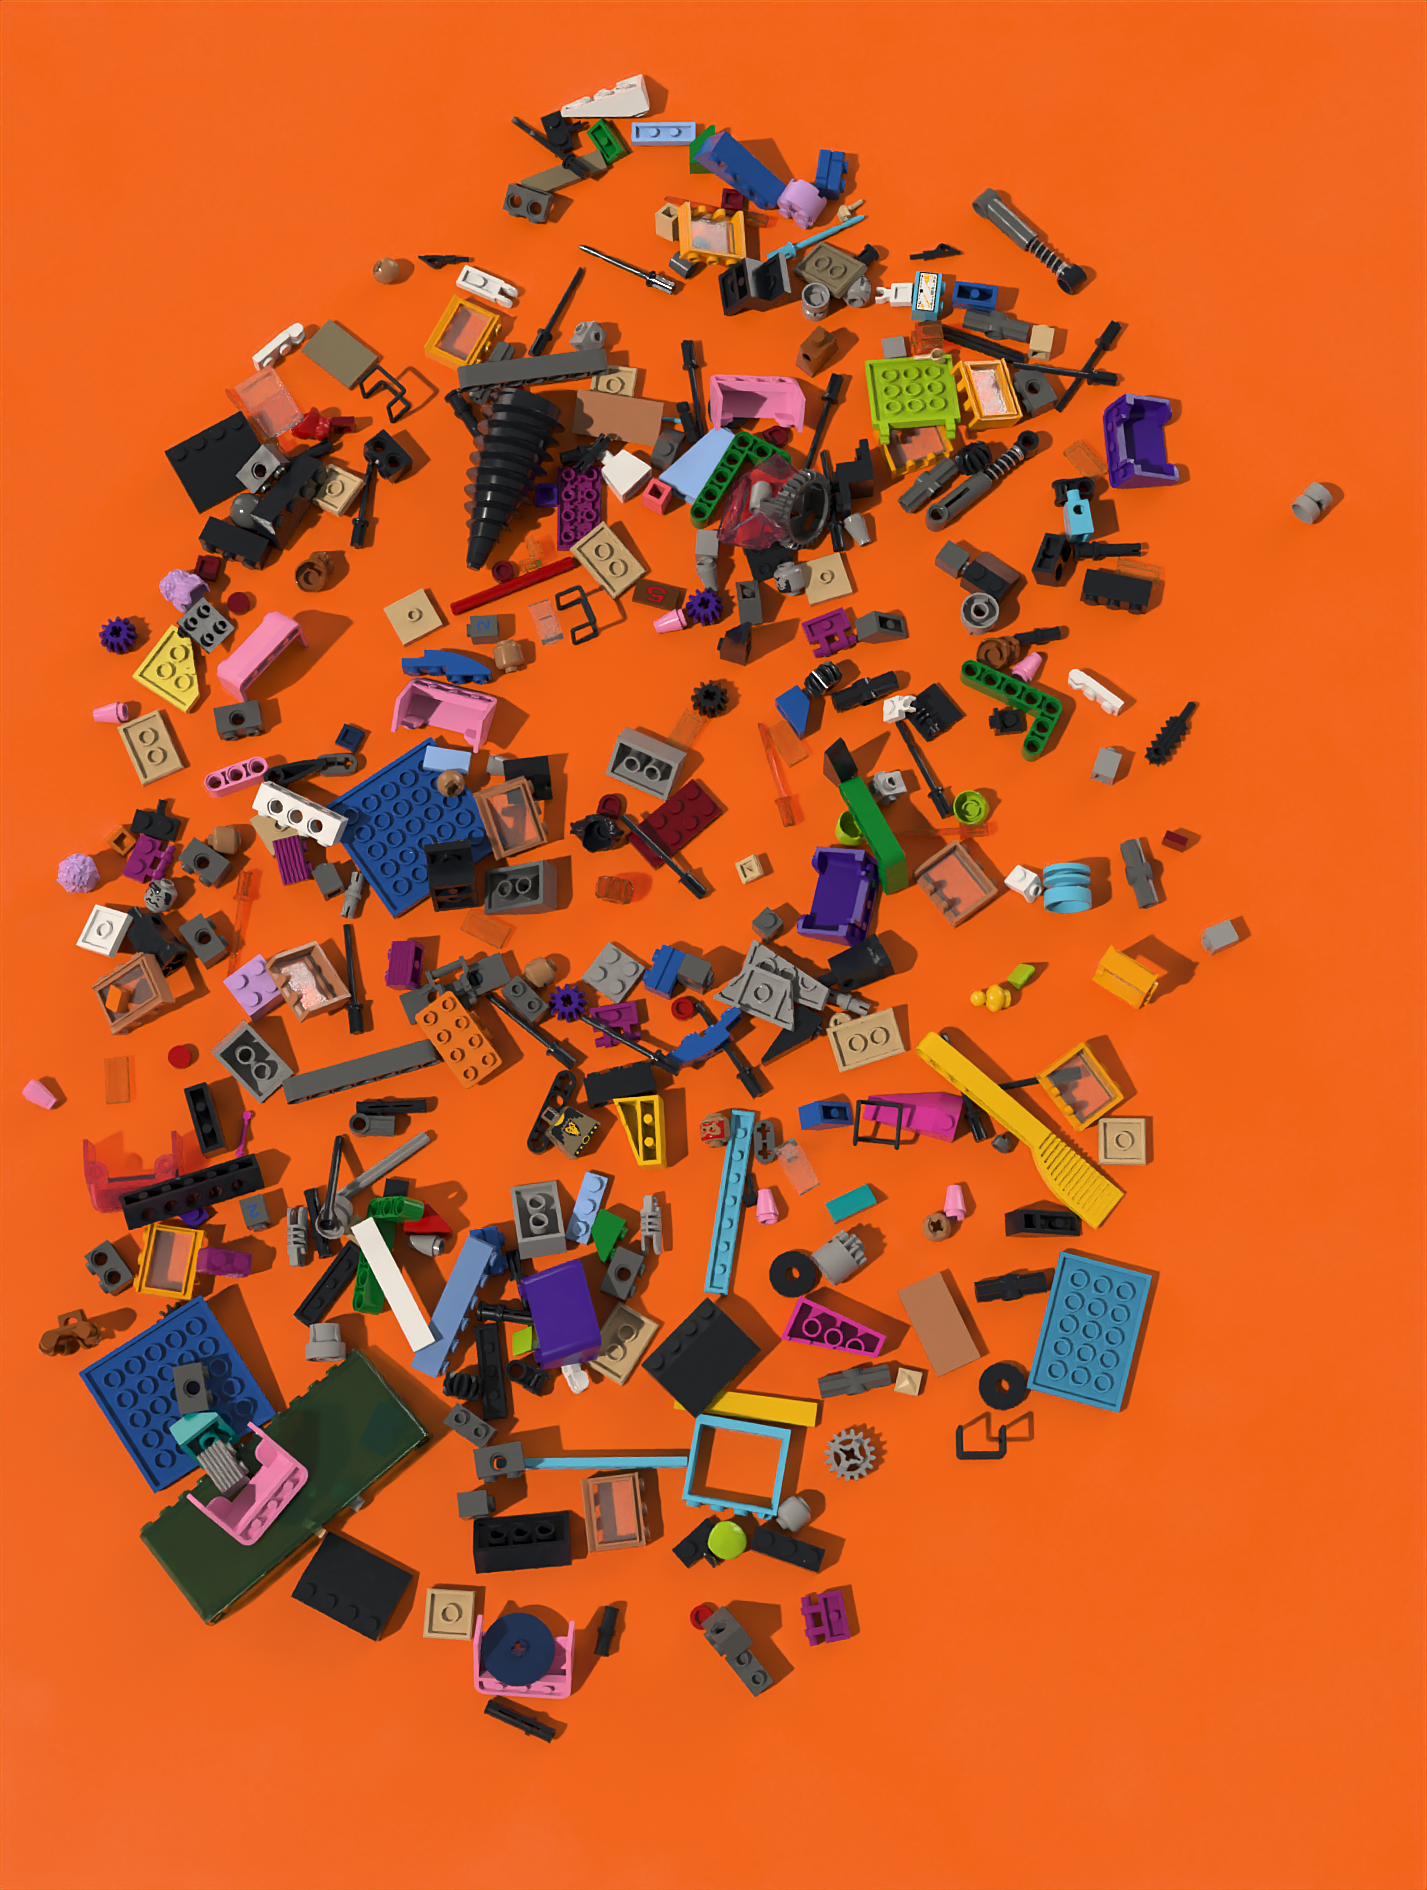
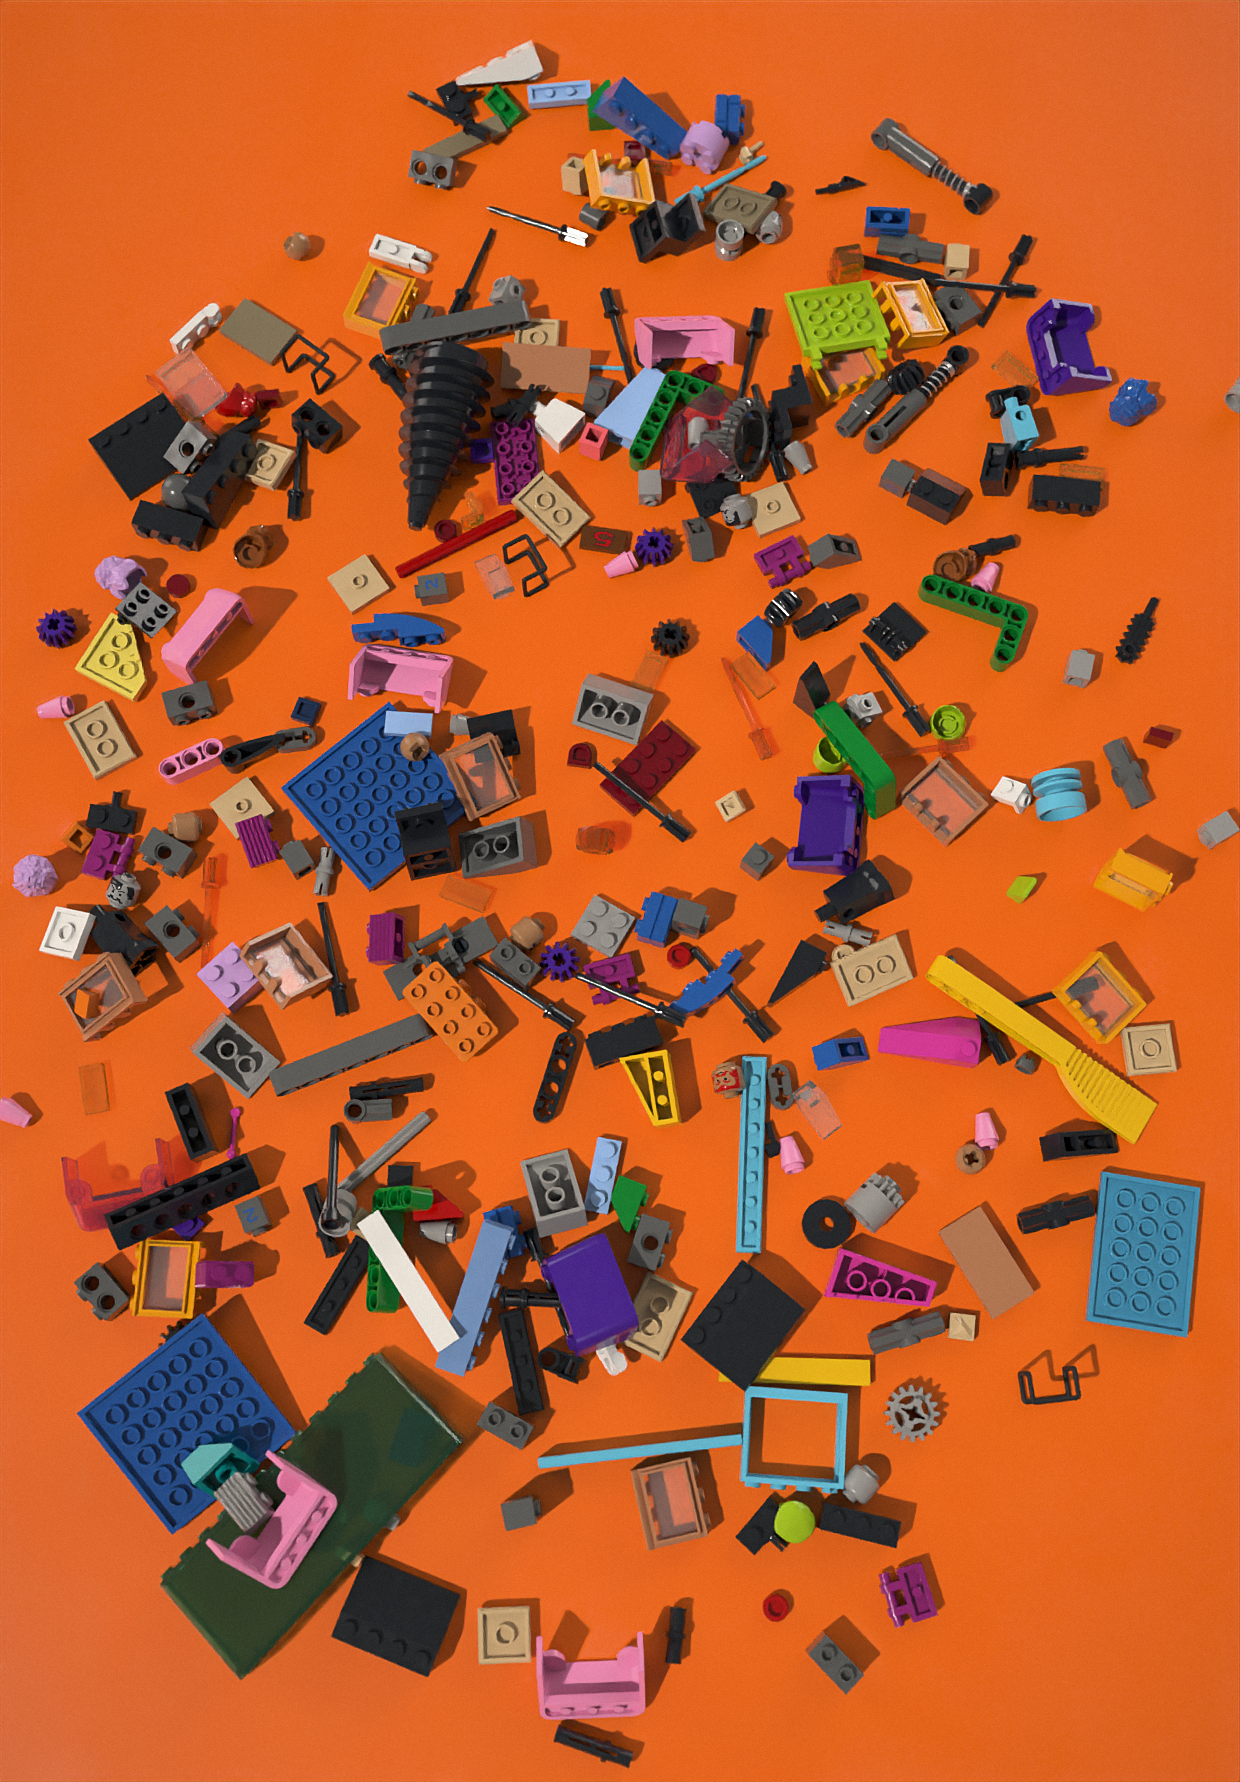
camera: 10 degrees left, 0 degrees up
dark orange piece [38,1310,102,1357] -> none
red tile [168,1045,192,1069] -> none
dark grey brick [172,1361,213,1415] -> none
dark red tile [193,555,221,583] -> none
white brick [252,781,349,847] -> none
light grey hinge [287,1206,308,1267] -> none
light grey piece [305,1323,346,1362] -> none
black hand [418,255,469,270] -> none
black gear [443,1372,483,1401] -> none
dark grey brick [473,1441,527,1483] -> none
black slope [473,1511,572,1574] -> none
dark blue piece [482,1613,555,1687] -> none
medium nougat head [493,639,524,673] -> none
lime slope [513,1326,538,1356] -> none
torso [541,1106,601,1160] -> none
black hair [570,814,624,853] -> none
light grey hinge [640,1195,662,1256] -> none
black axle [676,401,700,444] -> none
light grey cone [695,558,719,593] -> none
dark grey brick [701,1606,754,1661] -> none
light grey wing [713,964,795,1032] -> none
slope [717,621,752,666] -> none
light grey wing [742,939,831,1011] -> none
dark orange torso [796,326,839,378] -> none
teal slope [825,1184,877,1225] -> none
black piece [853,1100,903,1150] -> none
white plate [875,283,914,307] -> none
light grey tile [881,336,907,359] -> none
white plate [883,695,916,723] -> none
brick [911,271,945,323] -> none
tan hand [914,348,946,364] -> none
light grey piece [960,593,999,635] -> none
yellow animal [970,984,1011,1012] -> none
black tile [978,1363,1026,1411] -> none
black bracket [989,708,1022,736] -> none
white hinge [1068,669,1124,716] -> none
none -> blue hair [1109,377,1157,426]

